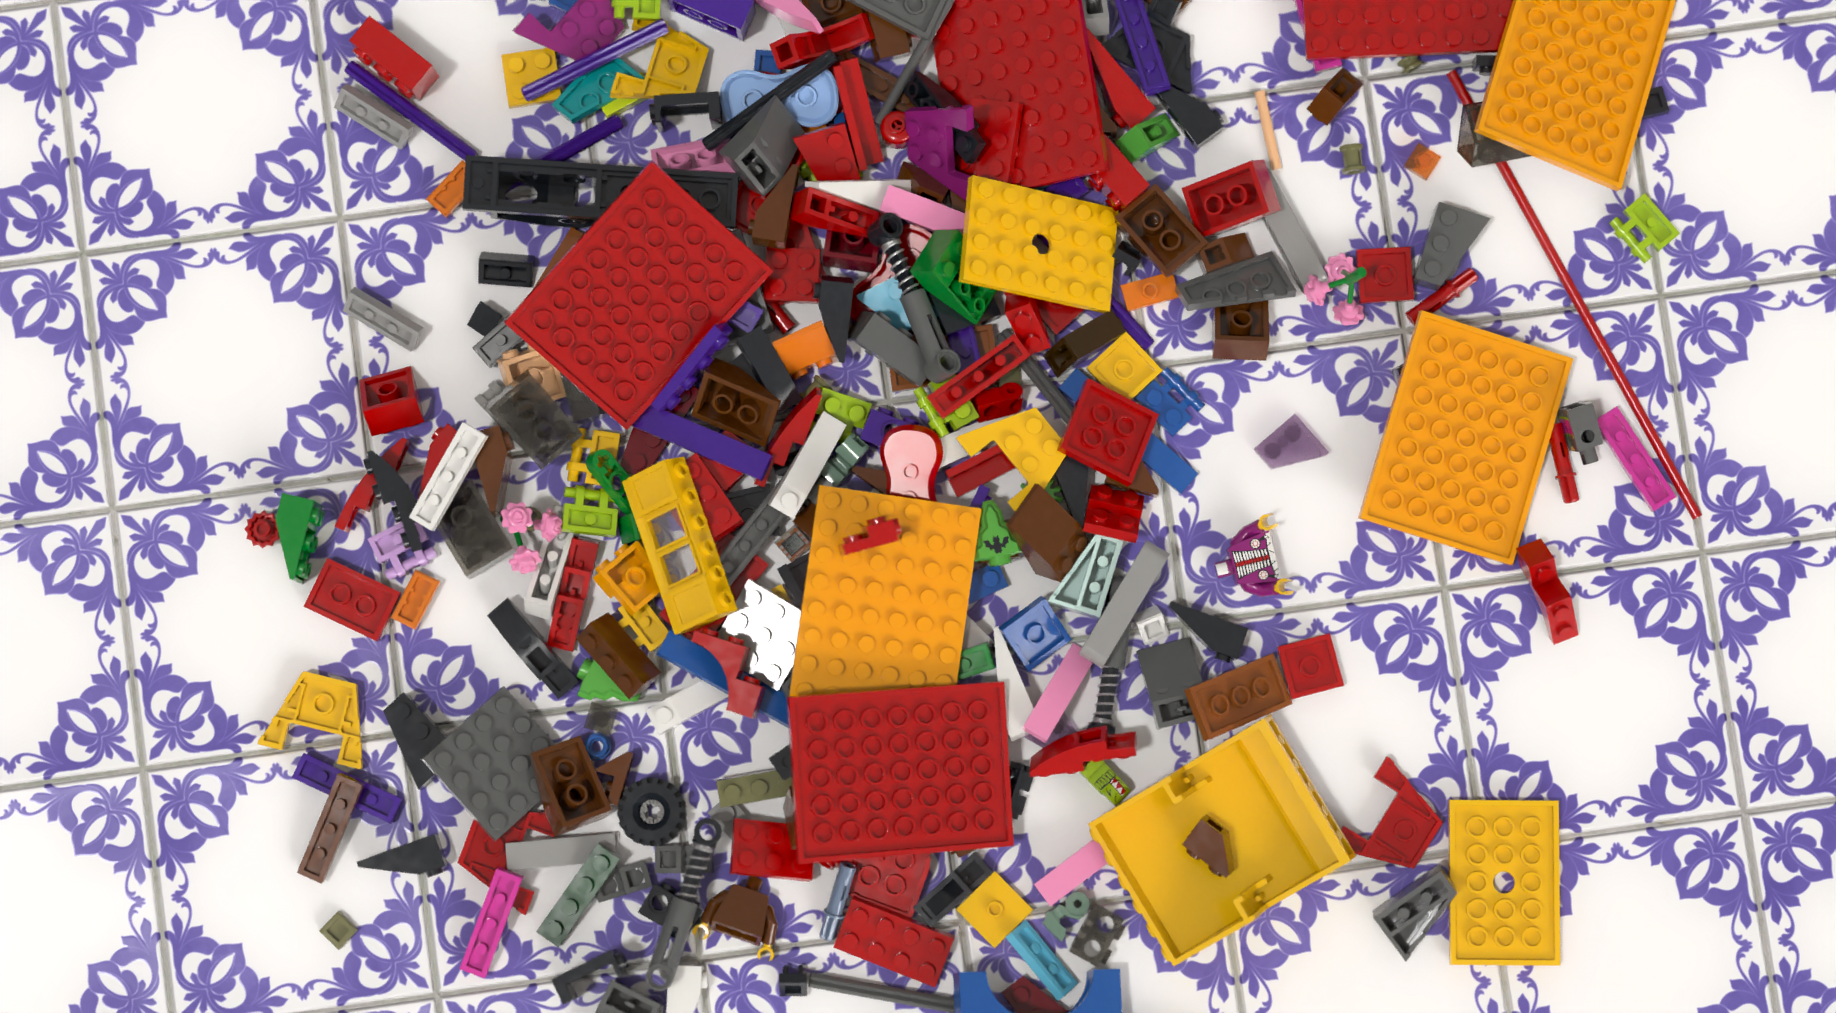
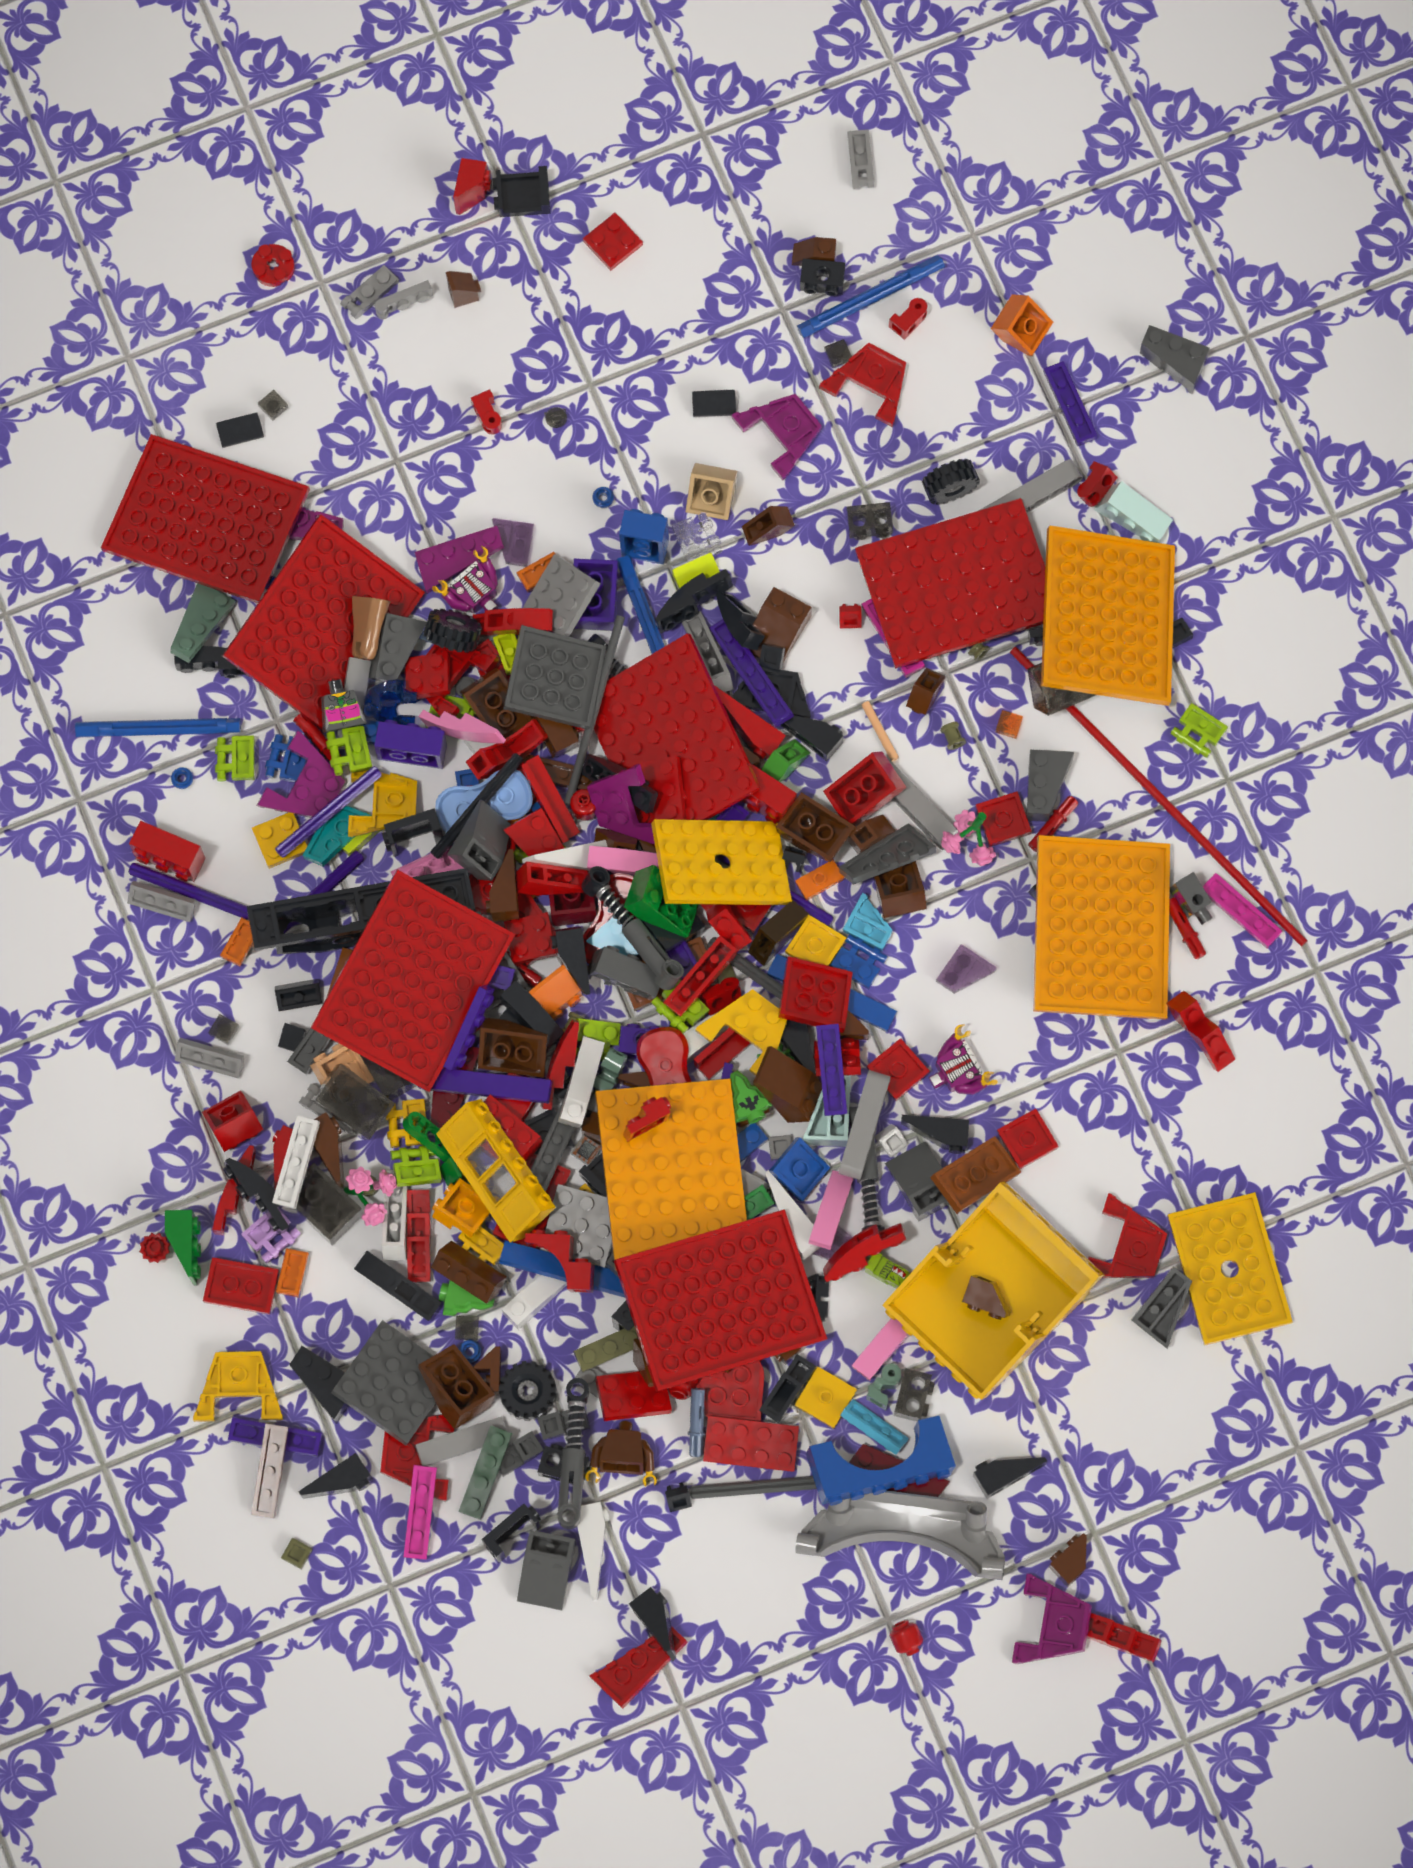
camera: 10 degrees left, 10 degrees down
none -> clear smoke plate [208,1014,240,1045]
none -> light grey tile [768,1135,792,1161]
none -> dark purple plate [816,1024,847,1116]
none -> medium azure wing [843,893,893,951]
none -> red plate [866,1038,930,1101]

